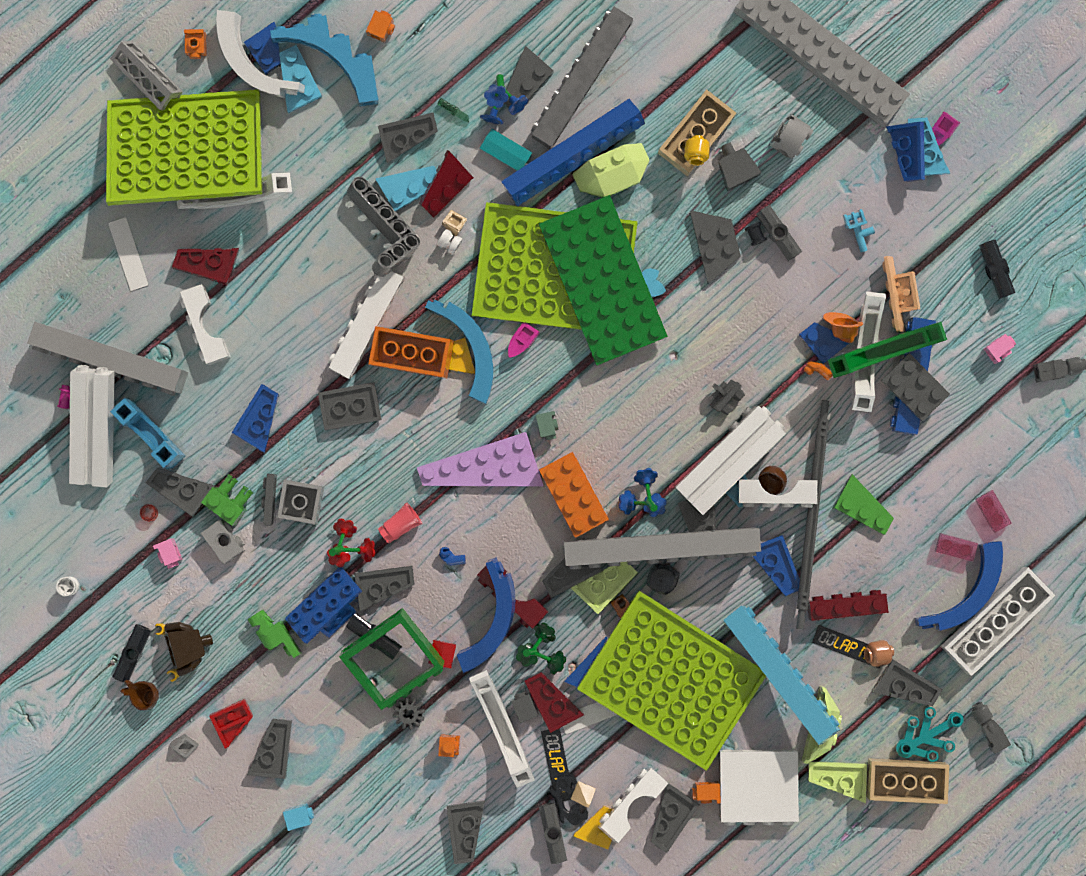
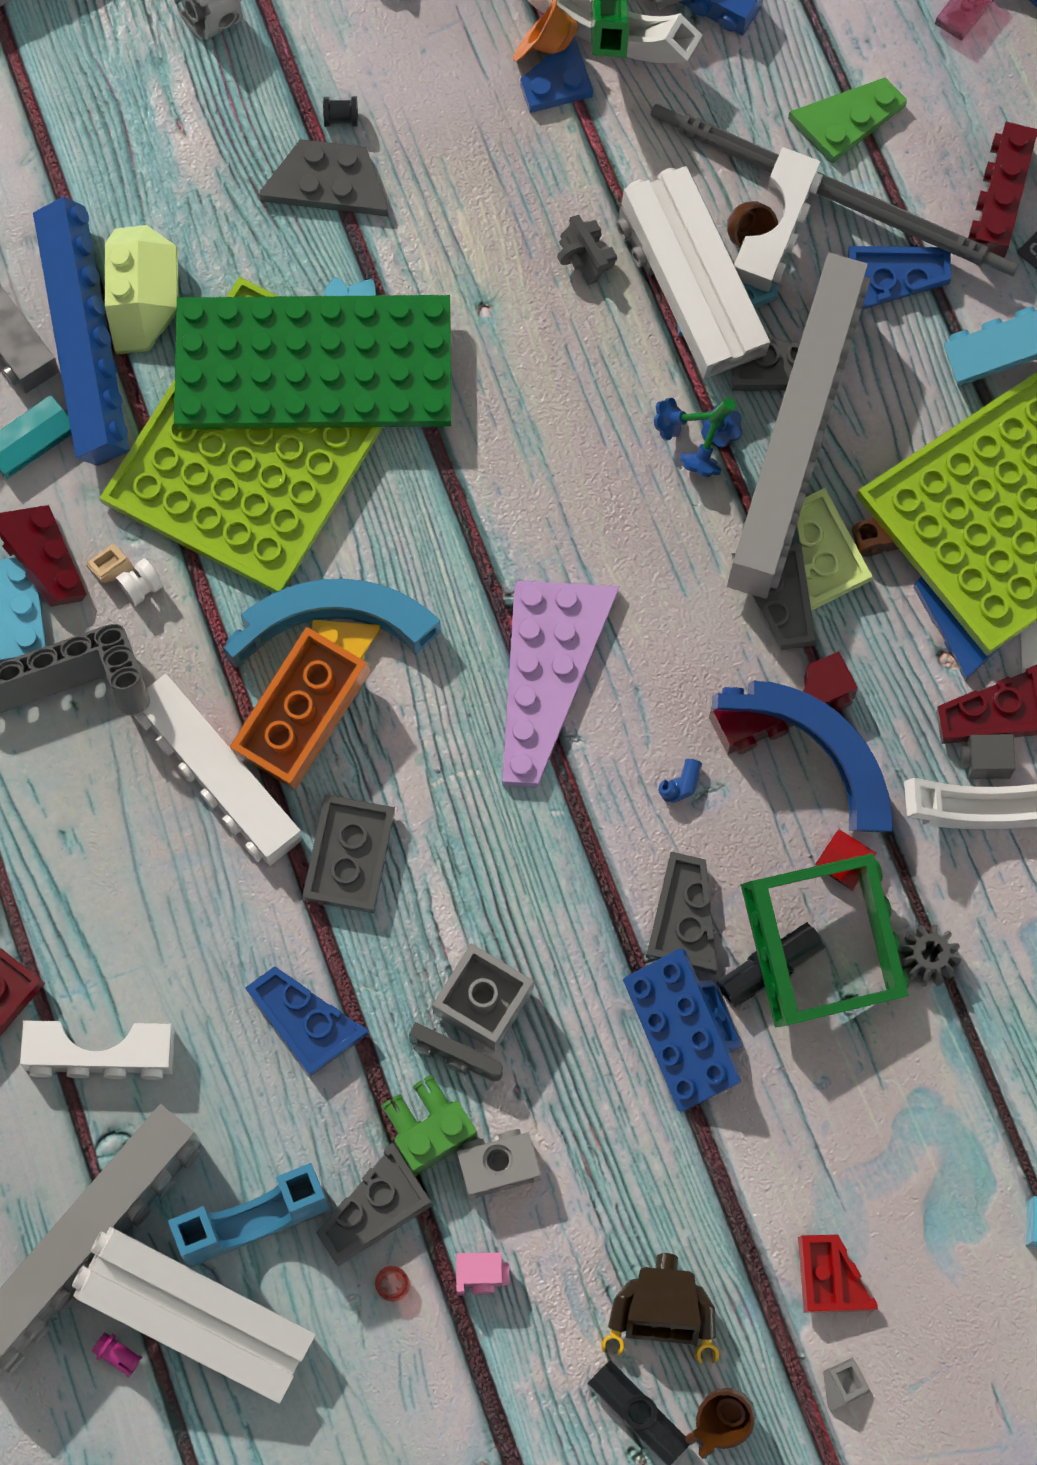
camera: 70 degrees left, 15 degrees down
bright green plate [247,609,302,658] -> none
dark grey wing [247,718,292,779] -> none
red plant [327,519,375,568] -> none
coral plant [378,502,422,543] -> none
orange brick [438,734,460,757] -> none
dark pink plate [508,322,540,358] -> none
dark green plant [516,623,566,675] -> none
sand green brick [536,411,559,441] -> none
orange brick [539,452,609,538] -> none
black helmet [646,563,680,595] -> none
tan brick [658,89,737,177] -> none
yellow head [684,135,710,166] -> none
dark grey torso [718,142,761,192] -> none
dark grey piece [756,205,802,261] -> none
orange arm [804,361,833,380] -> none

